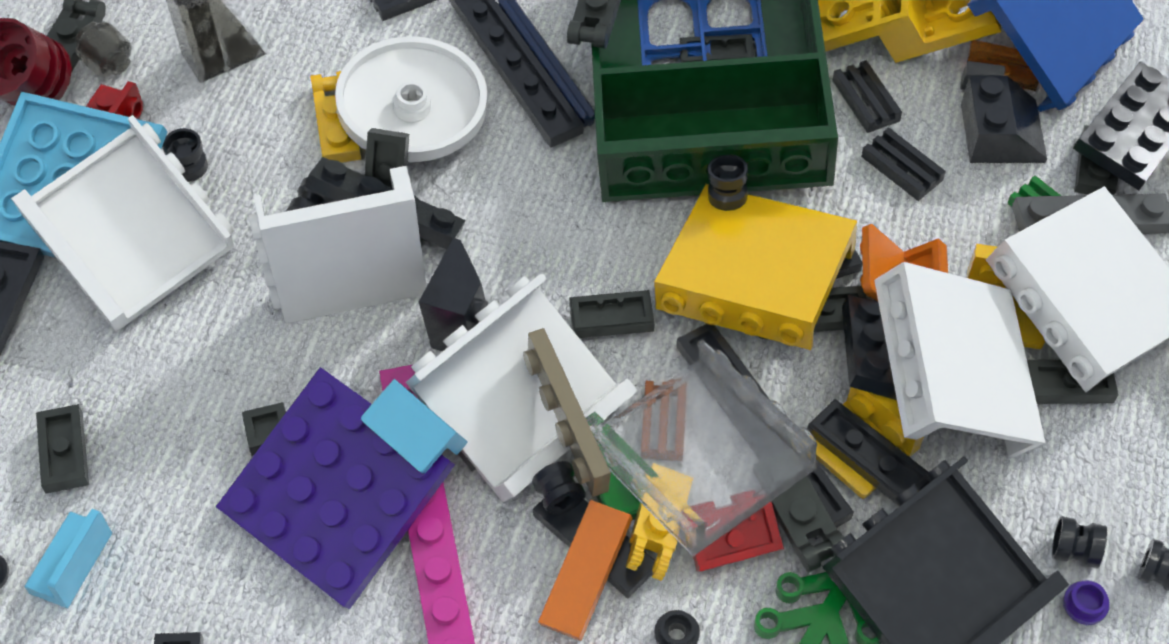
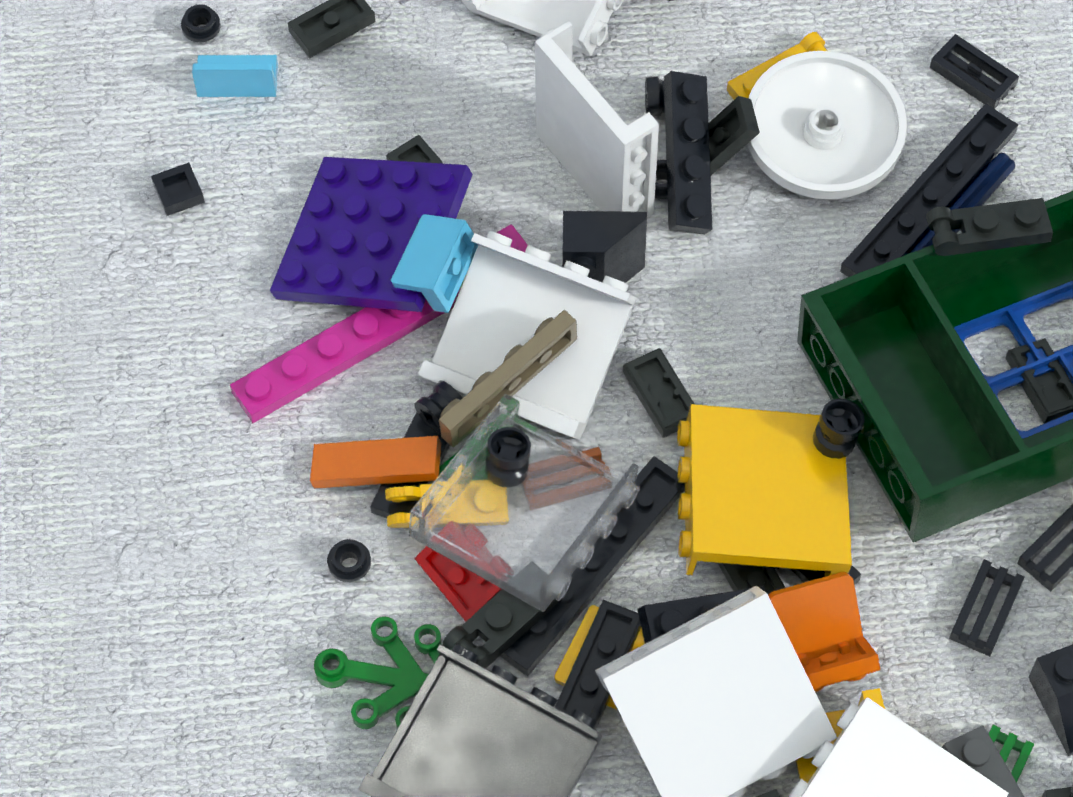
camera: 70 degrees right, 5 degrees up
none -> black wheel [485,427,531,488]

